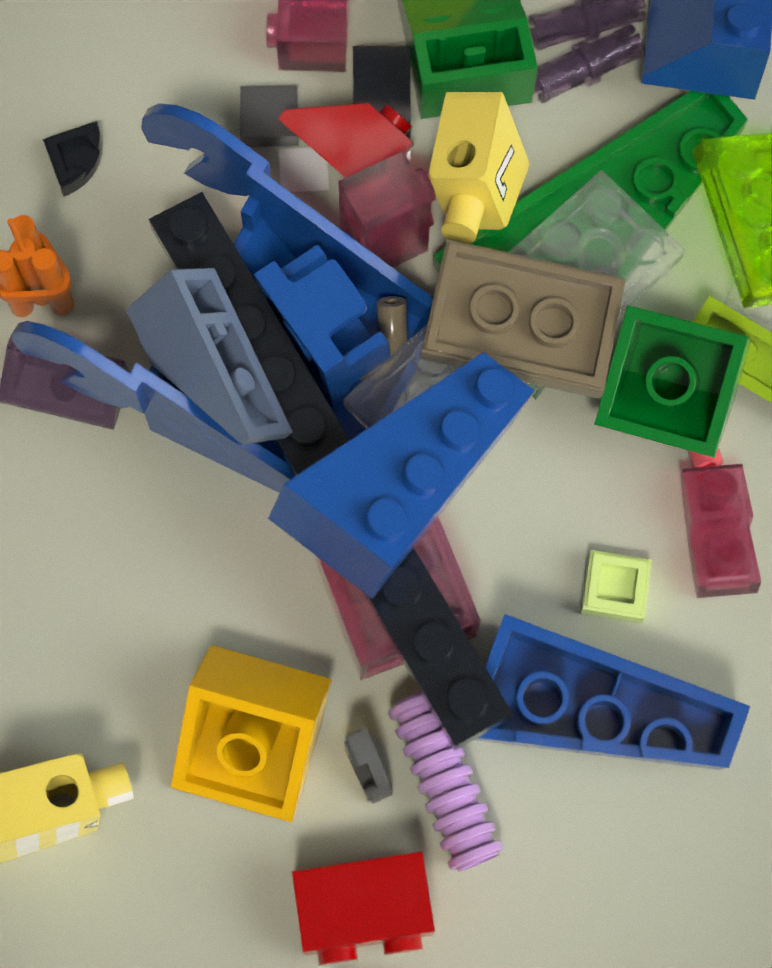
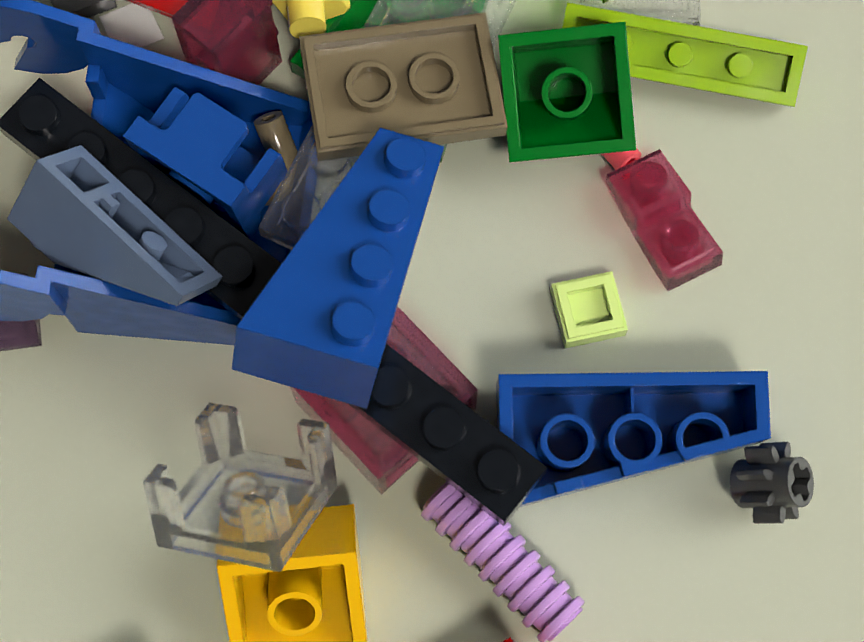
camera: 20 degrees left, 0 degrees up
dark grey tile [344,727,393,804] -> none
none -> clear panel [143,402,338,572]
none -> dark grey gear [730,442,814,524]

